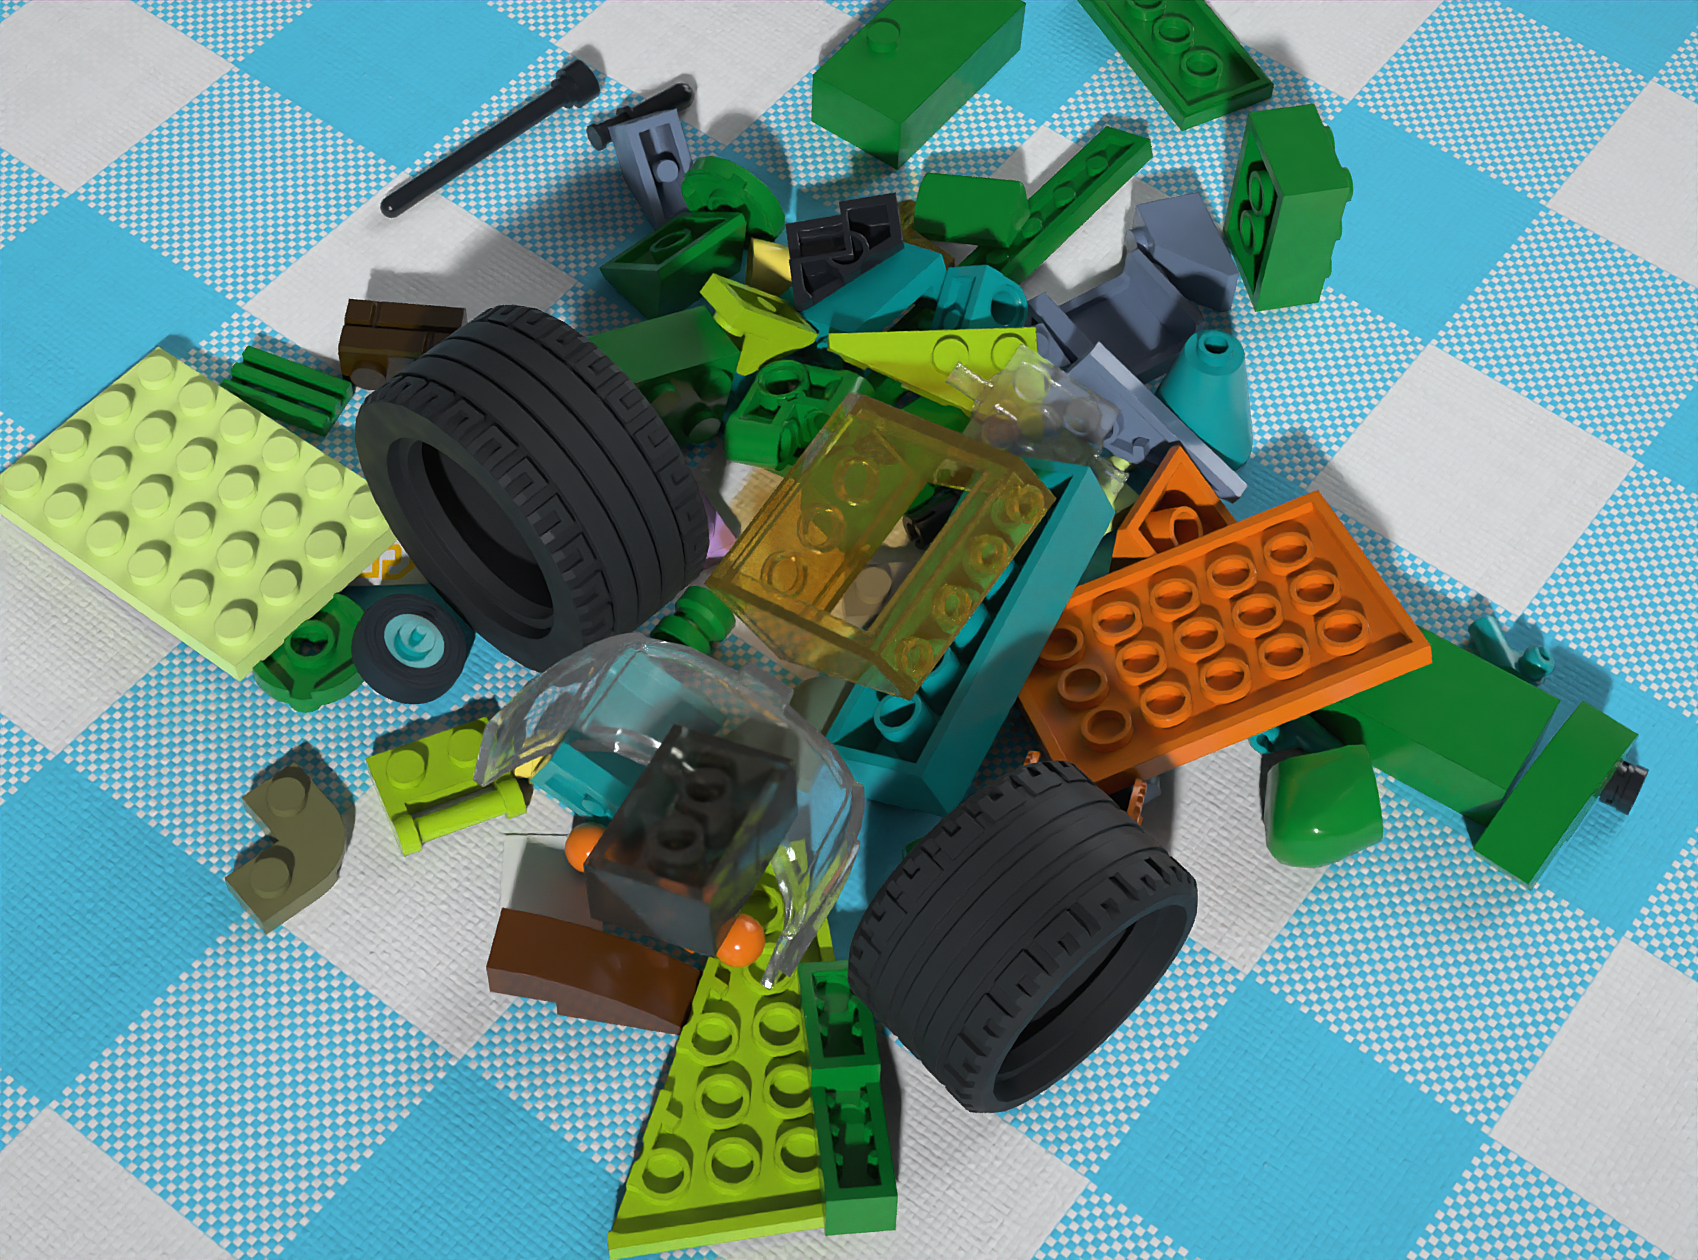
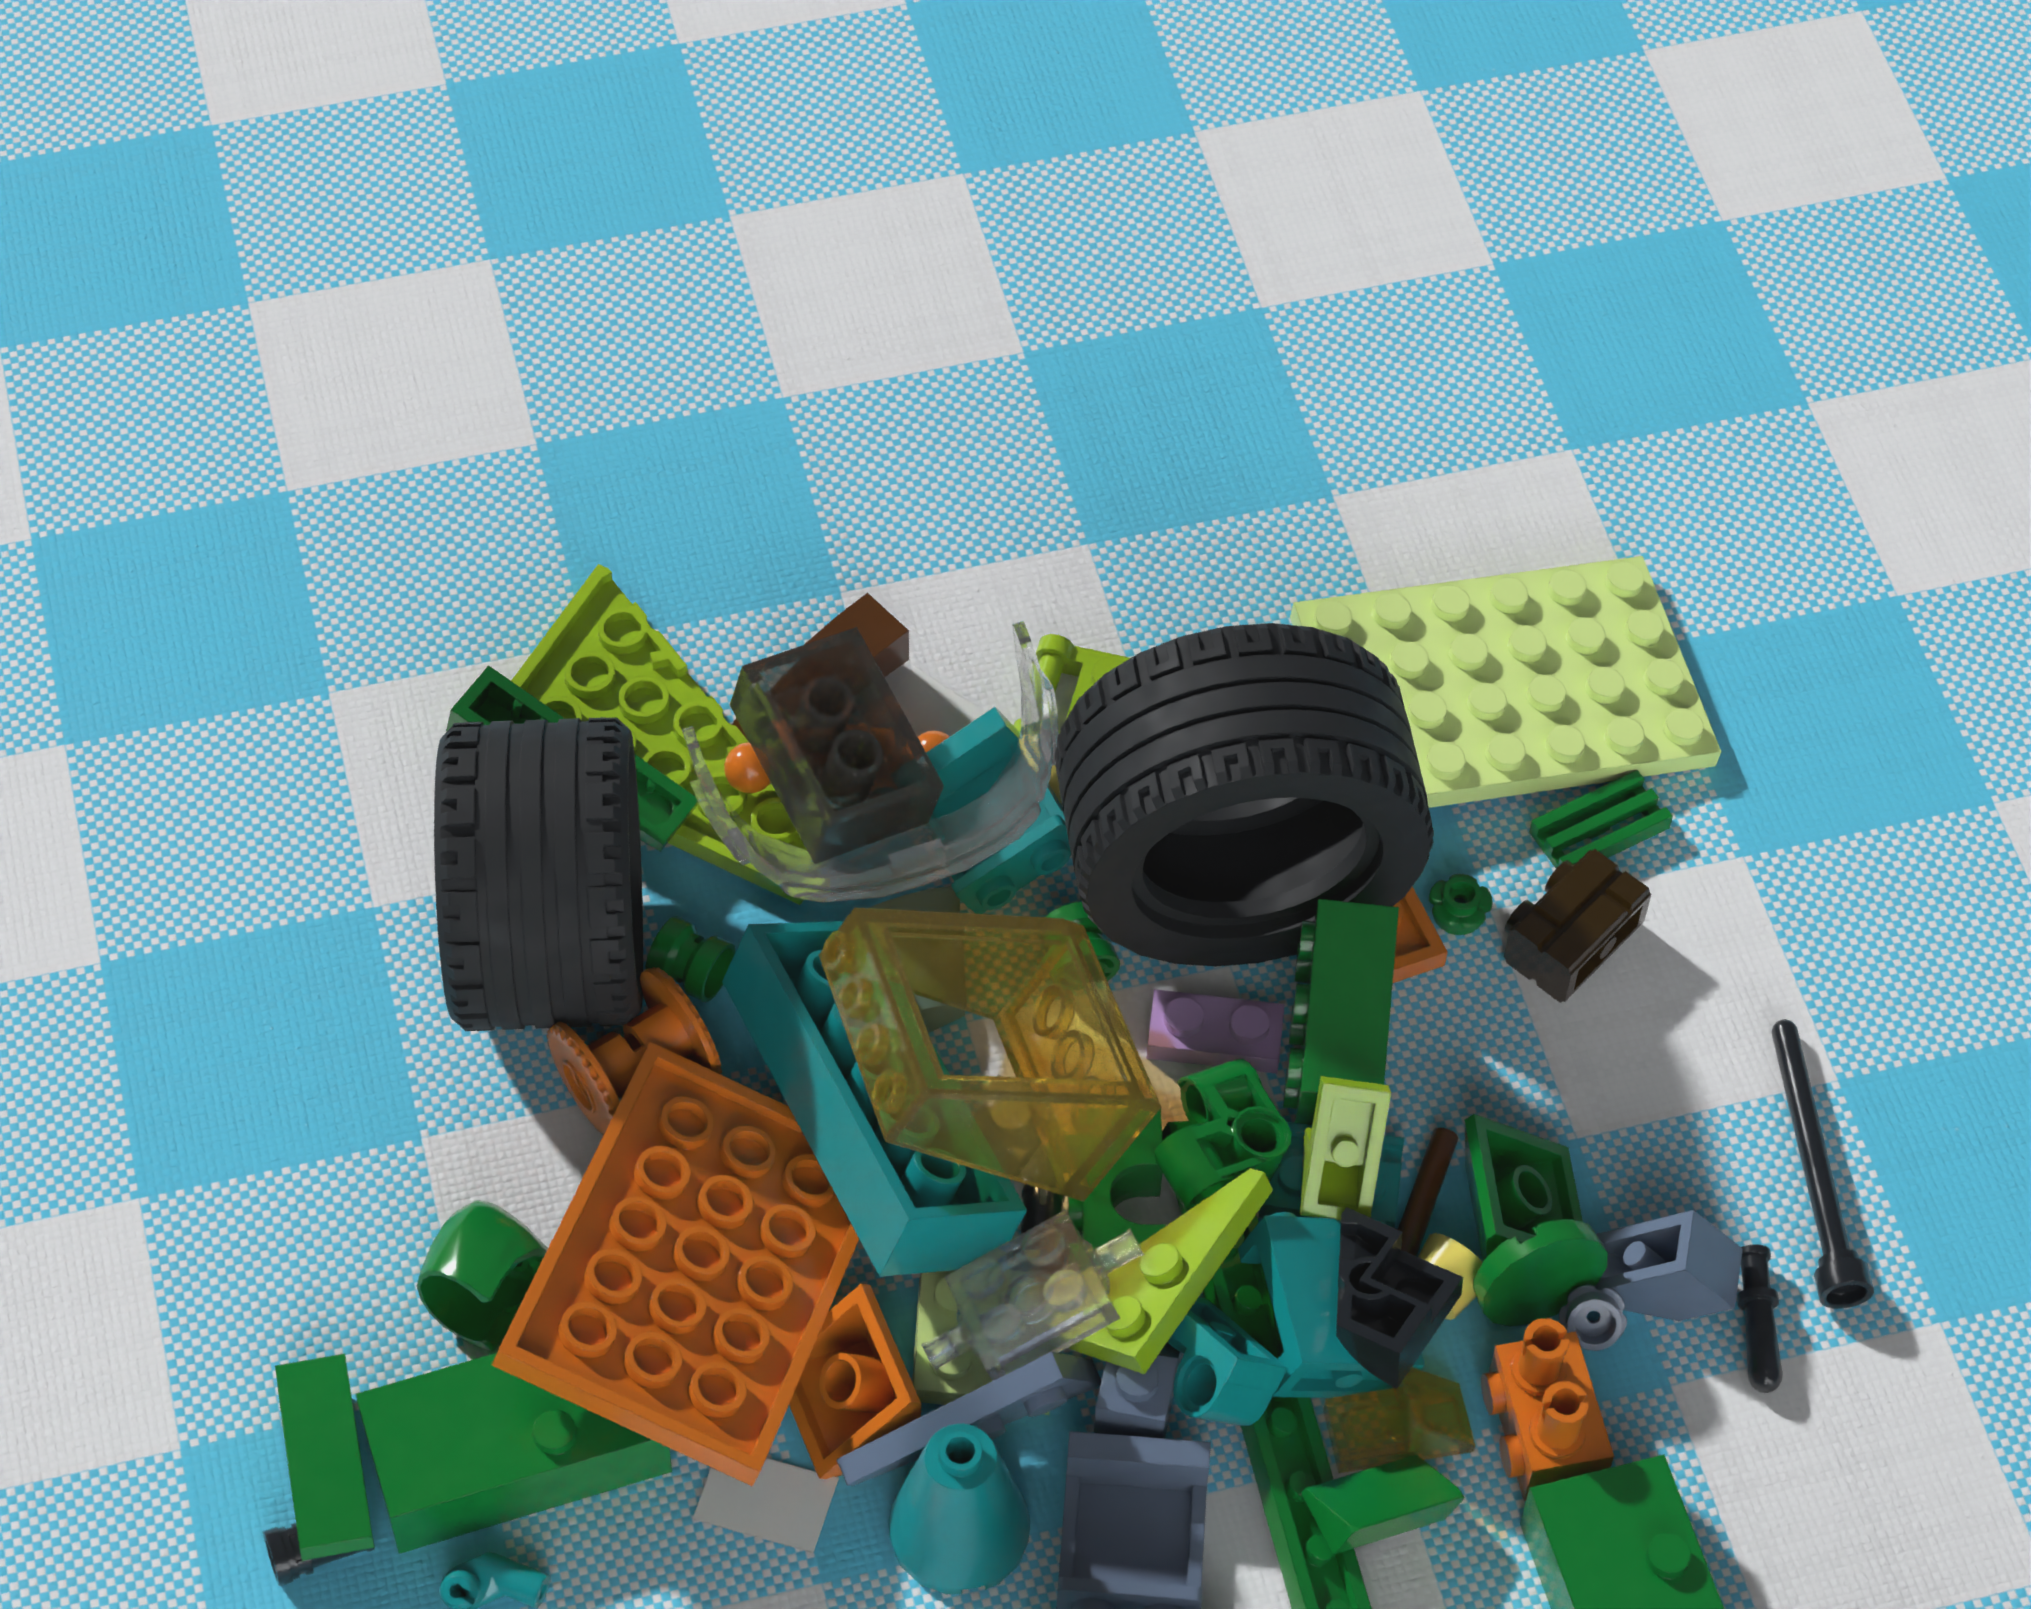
camera: 130 degrees right, 0 degrees up
olive plate [225,762,346,935] -> none
none -> orange brick [1481,1318,1614,1501]

